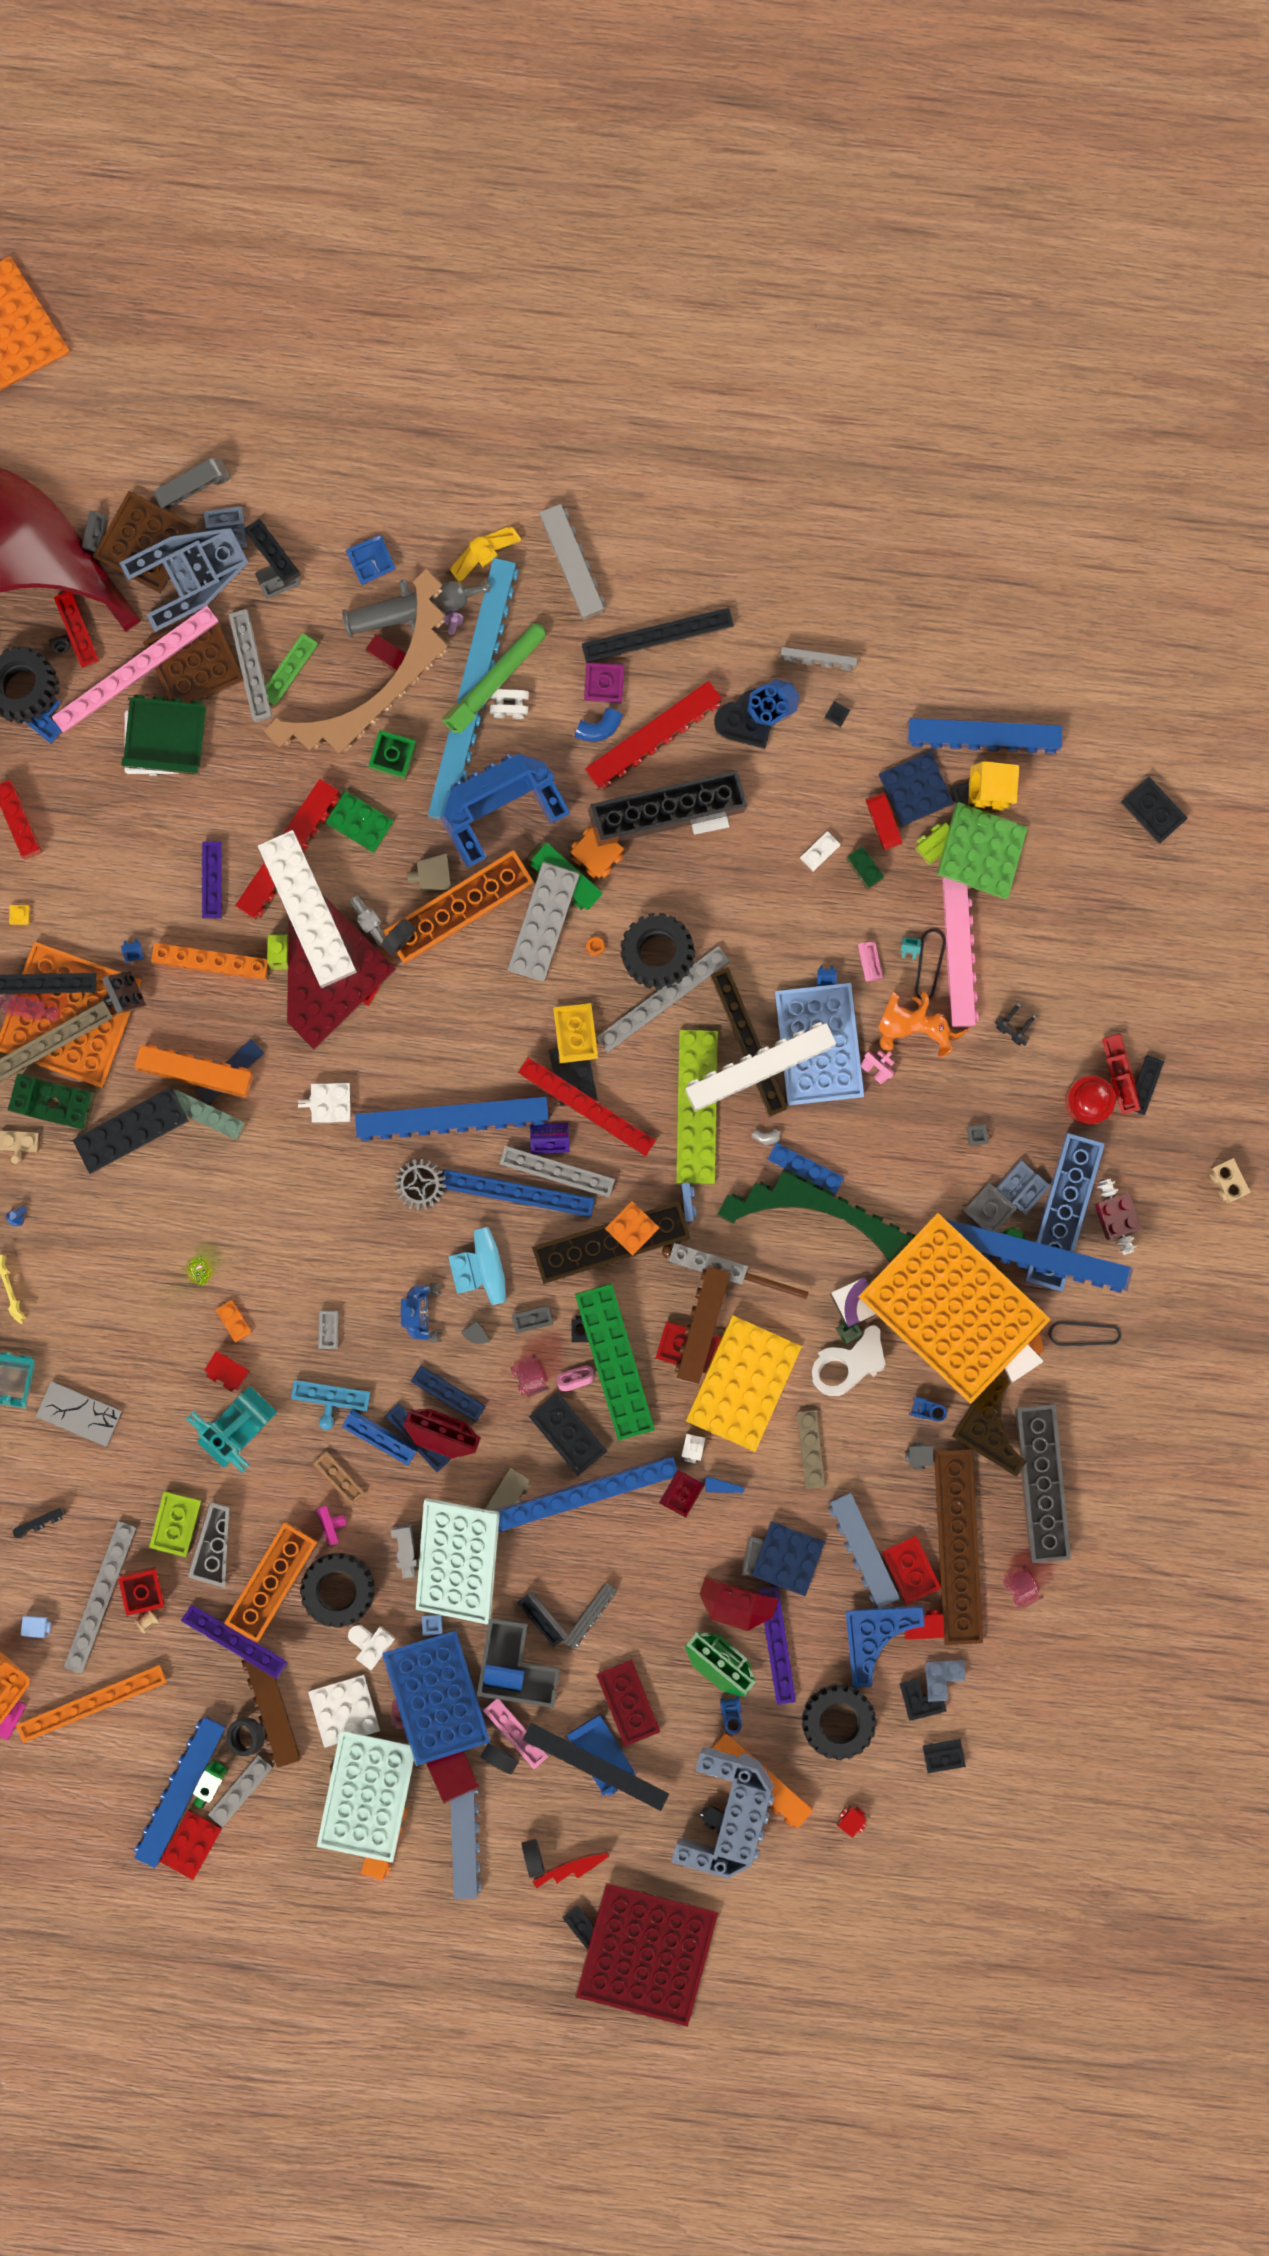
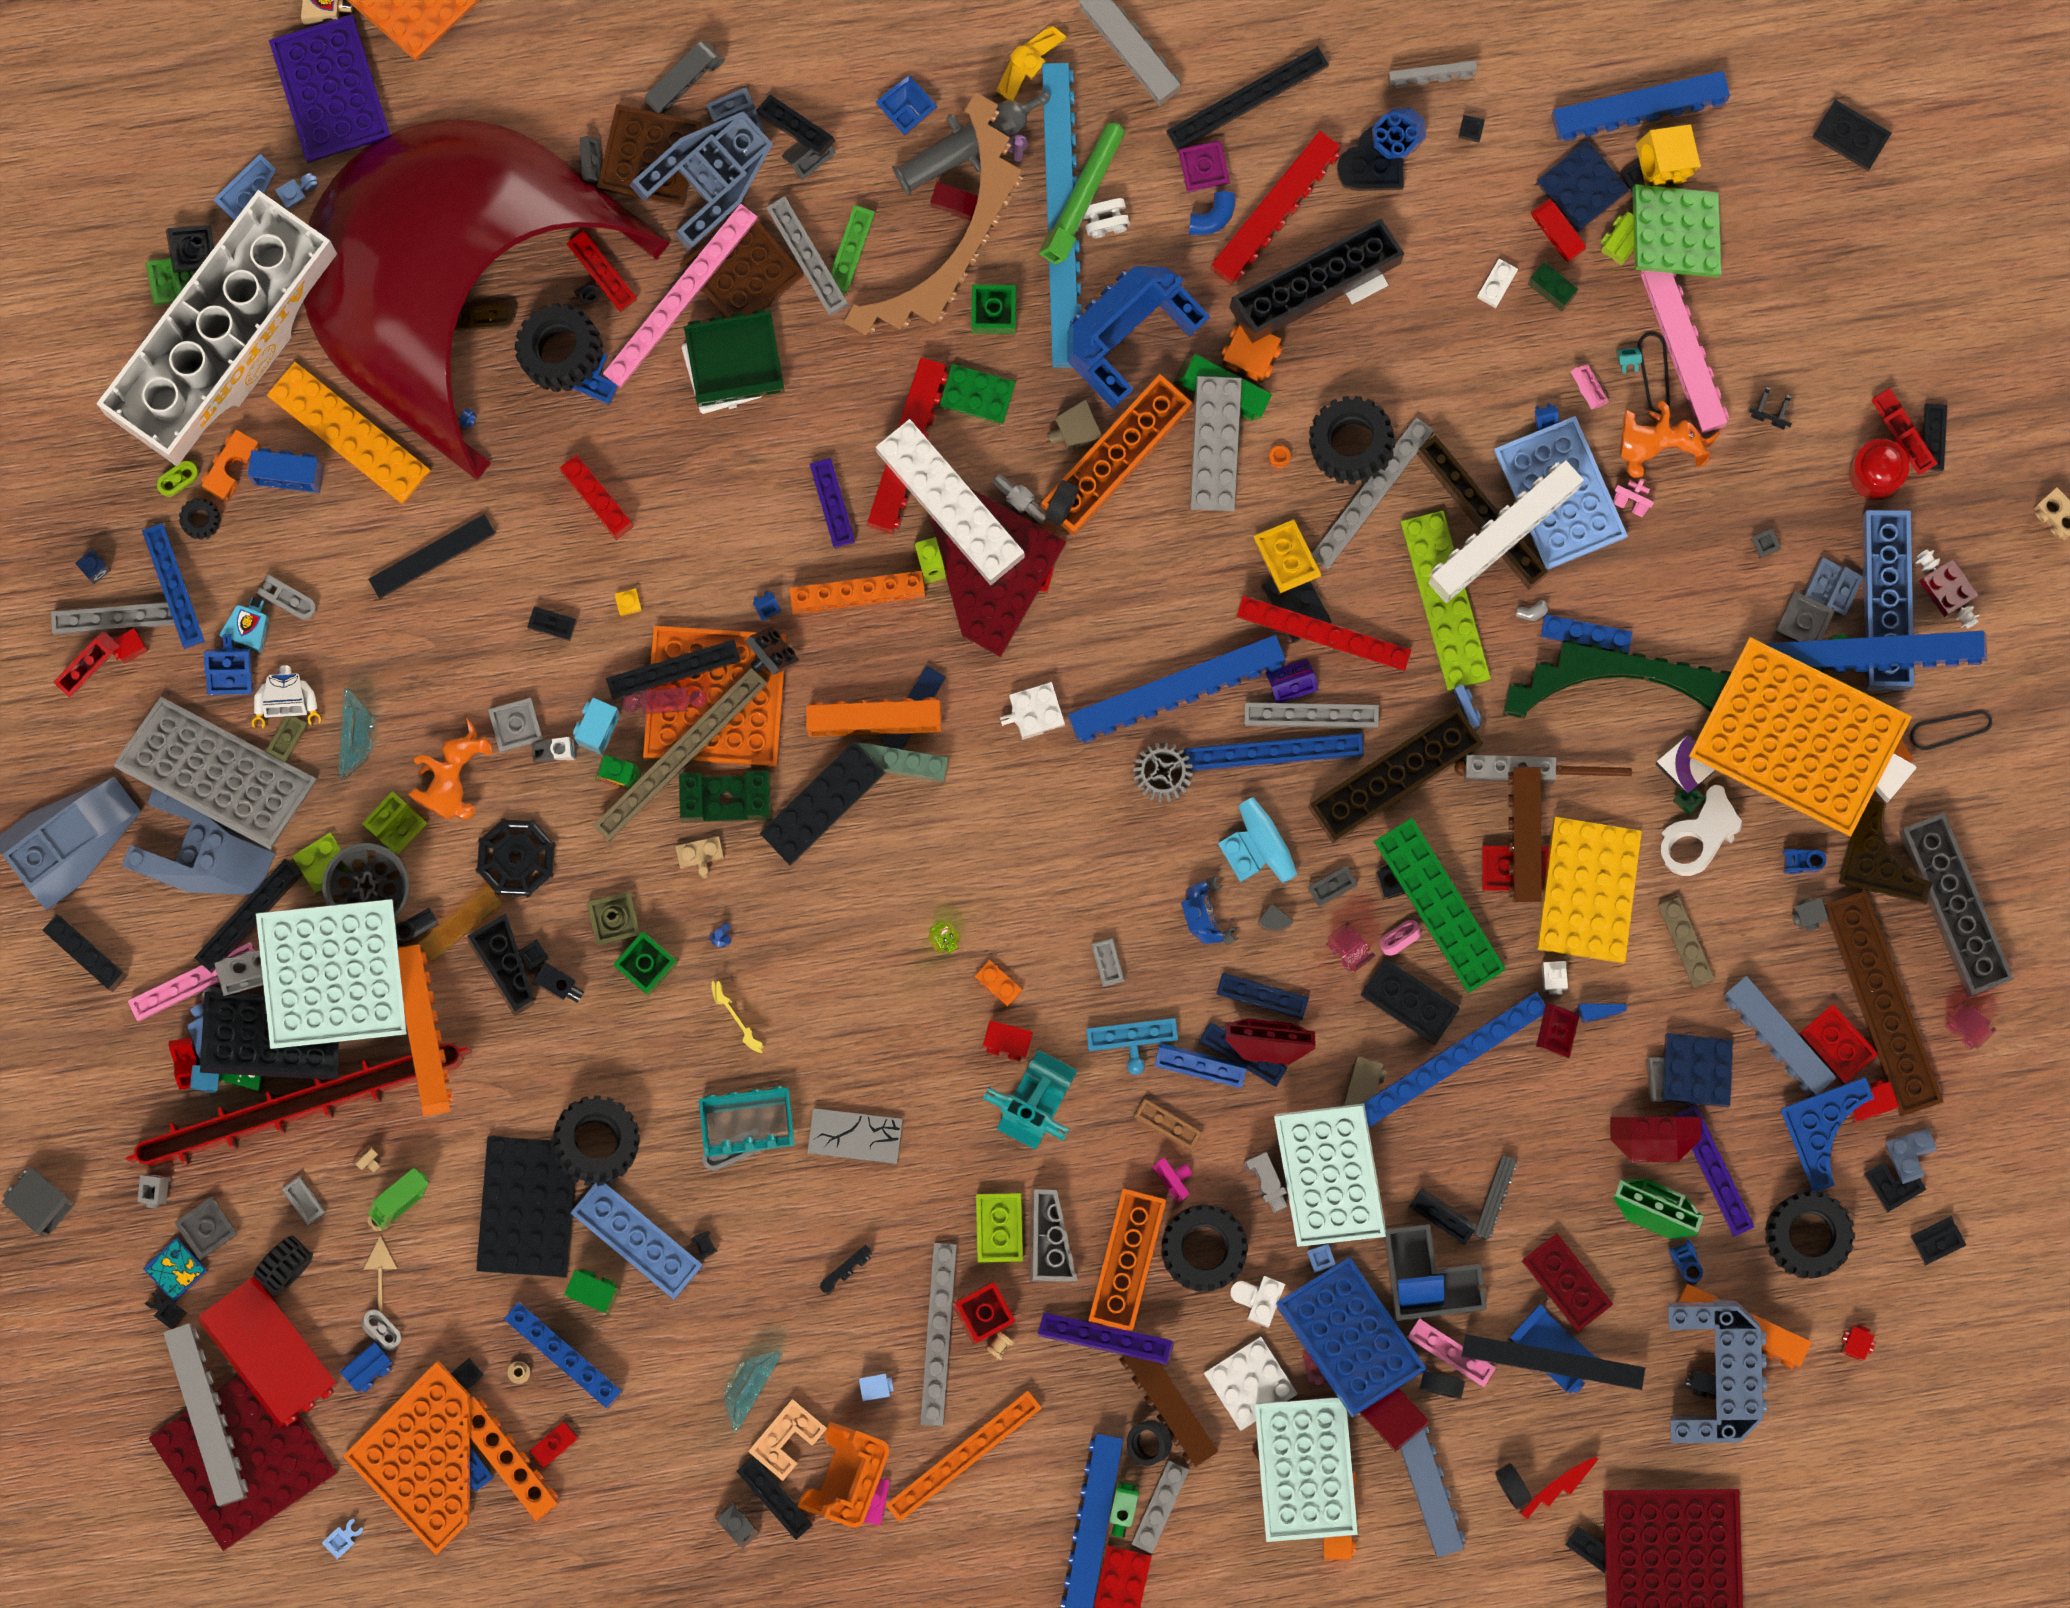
camera: 10 degrees left, 5 degrees down
orange plate [605,1201,659,1256] -> none

